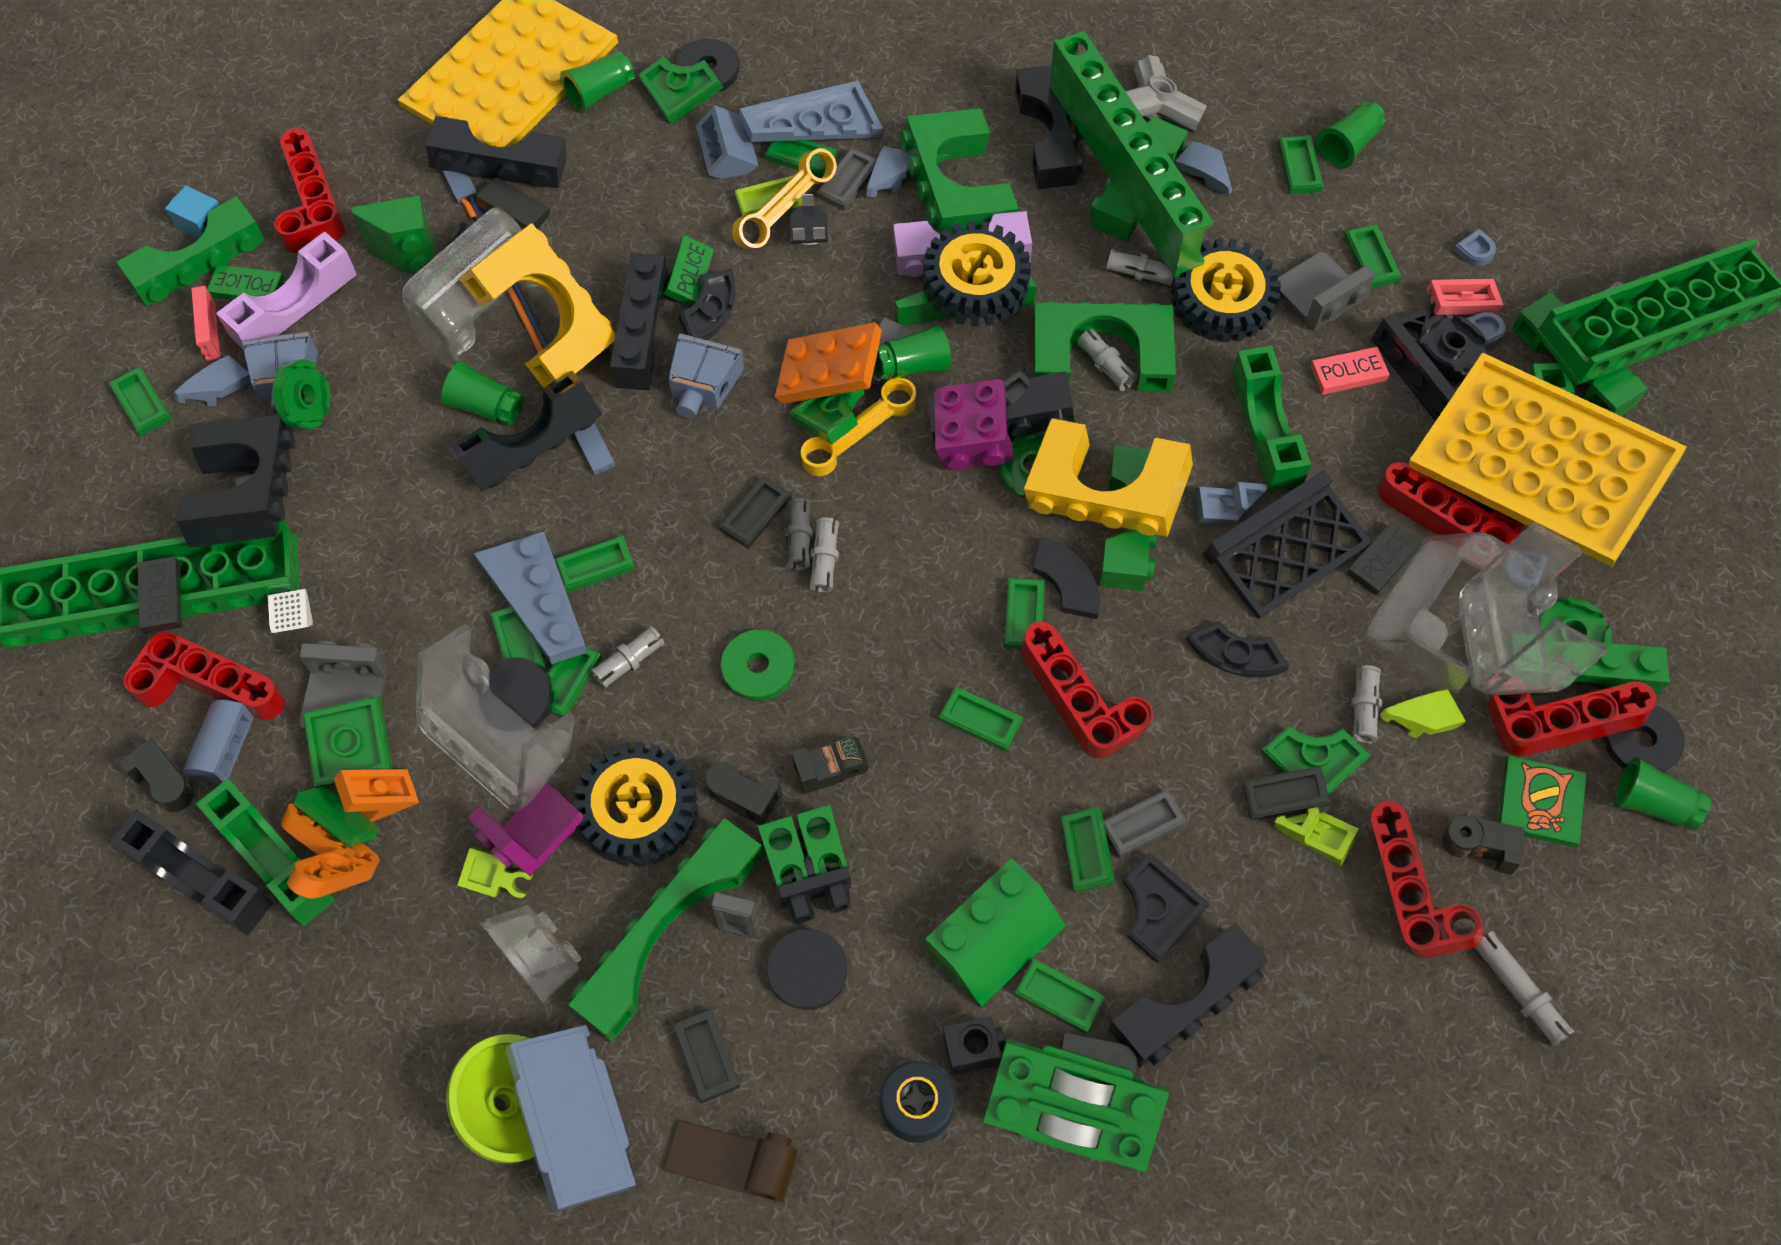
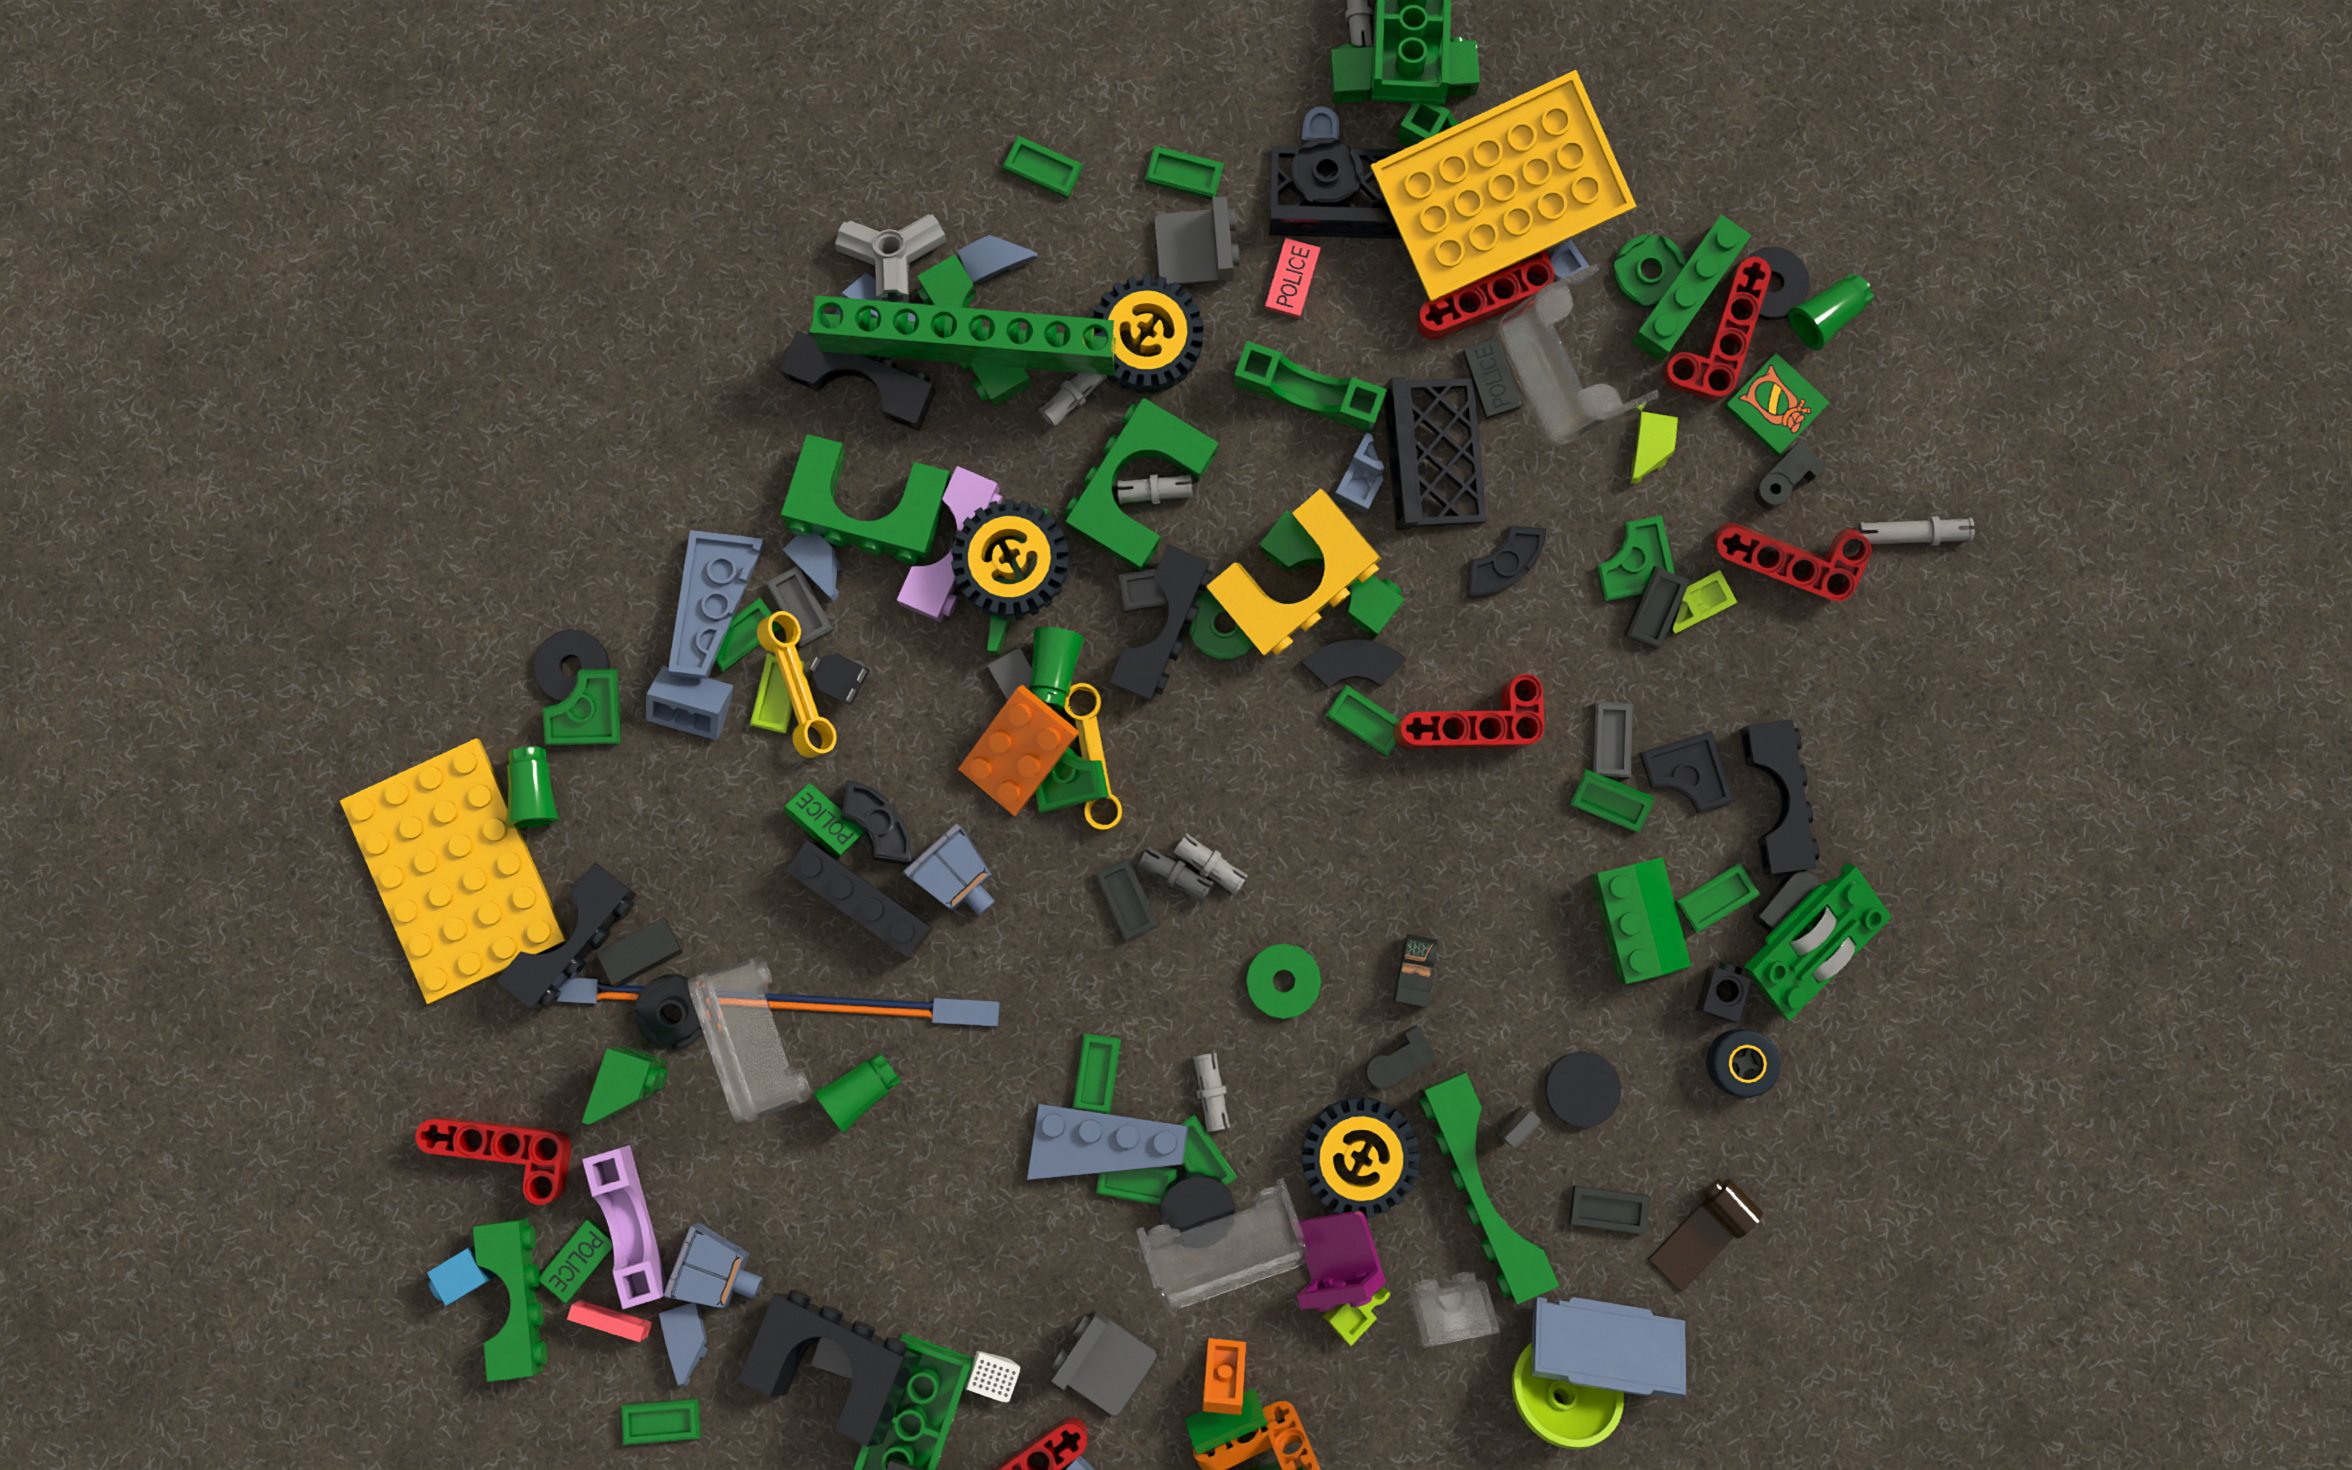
camera: 60 degrees left, 20 degrees up
green tile [273,359,331,431] -> none
green tile [303,696,393,787] -> none
black arch [451,370,602,491] -> none
yellow arch [459,223,616,388] -> none
green hips [758,805,851,924] -> none
magenta bracket [934,379,1014,471] -> none
green tile [939,686,1023,752] -> none
green plant [1316,101,1386,169] -> none
light grey pin [1351,665,1382,744] -> none
coral tile [1426,279,1504,315] -> none
sand blue tile [1453,228,1496,266] -> none
clear windscreen [1458,522,1607,696] -> none

